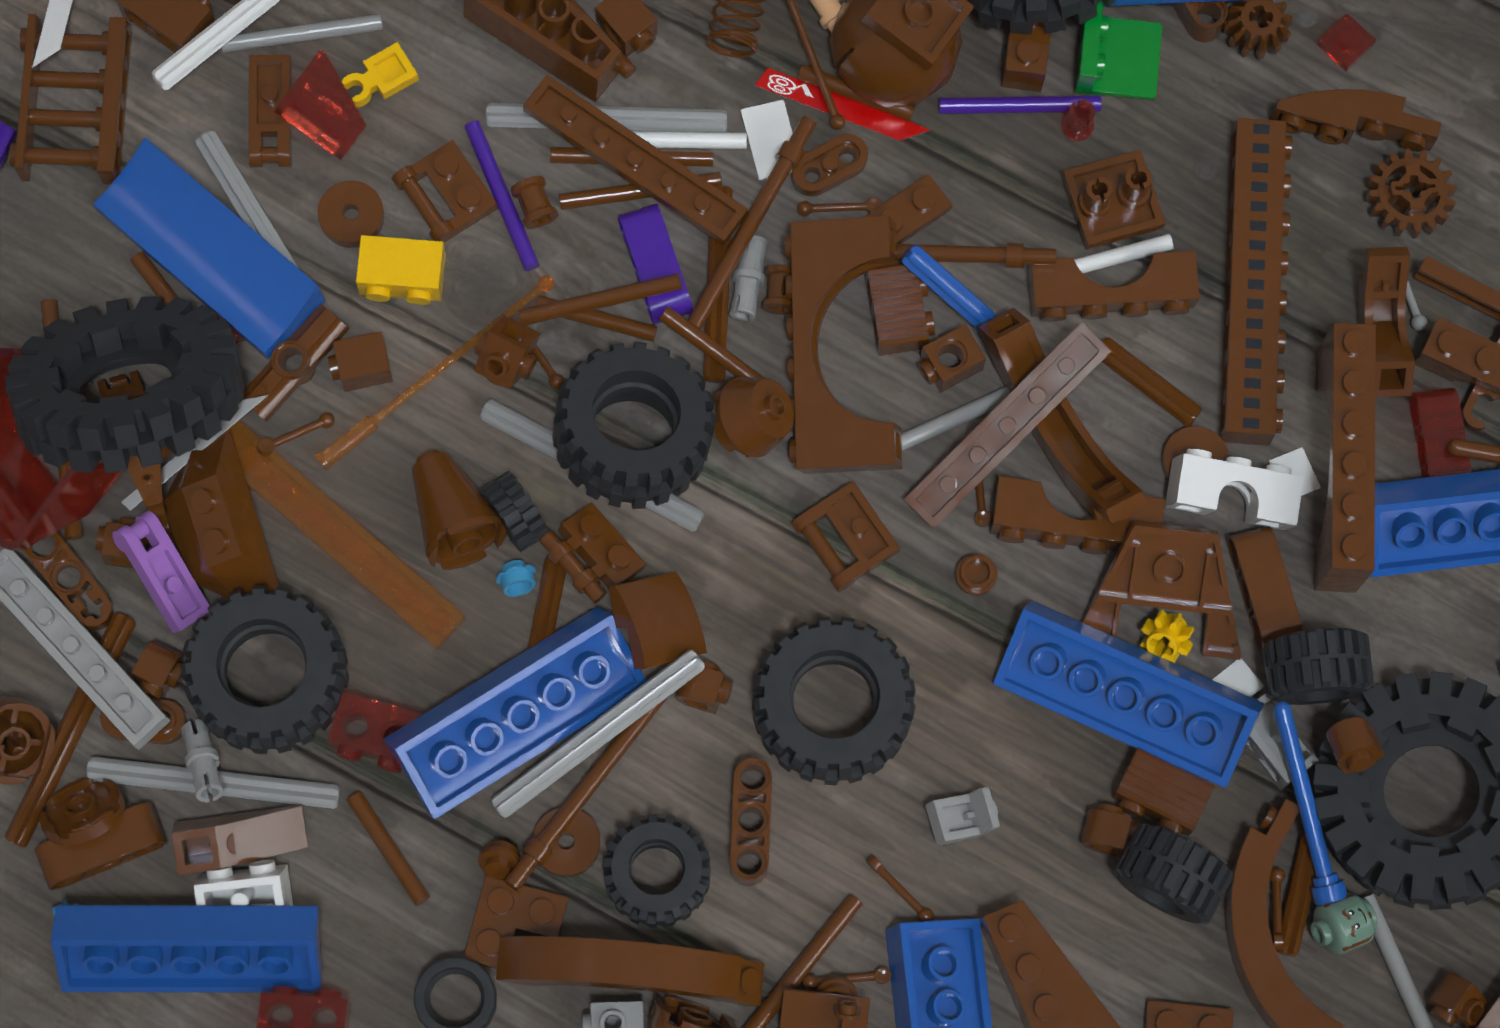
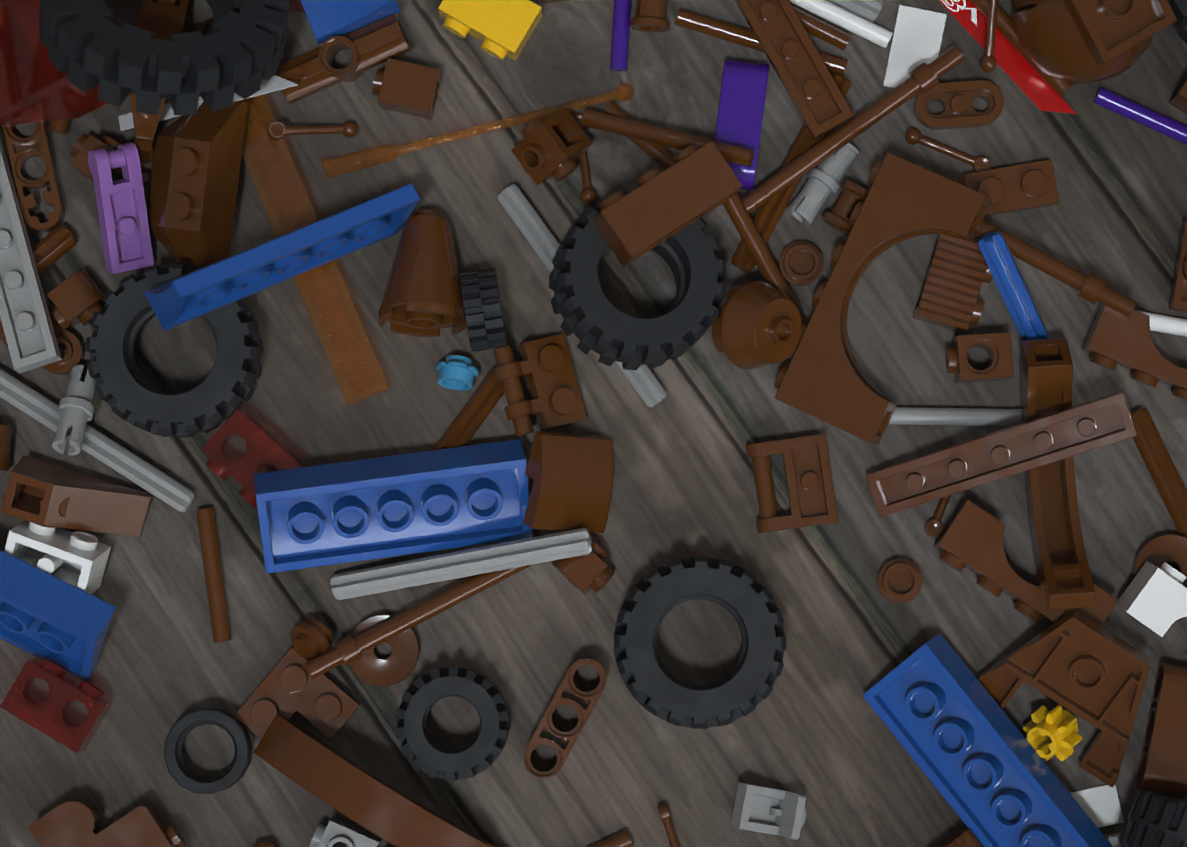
camera: 30 degrees right, 10 degrees up
none -> blue arch [144,184,420,331]
none -> reddish brown brick [593,141,742,267]
none -> reddish brown plate [779,241,823,286]

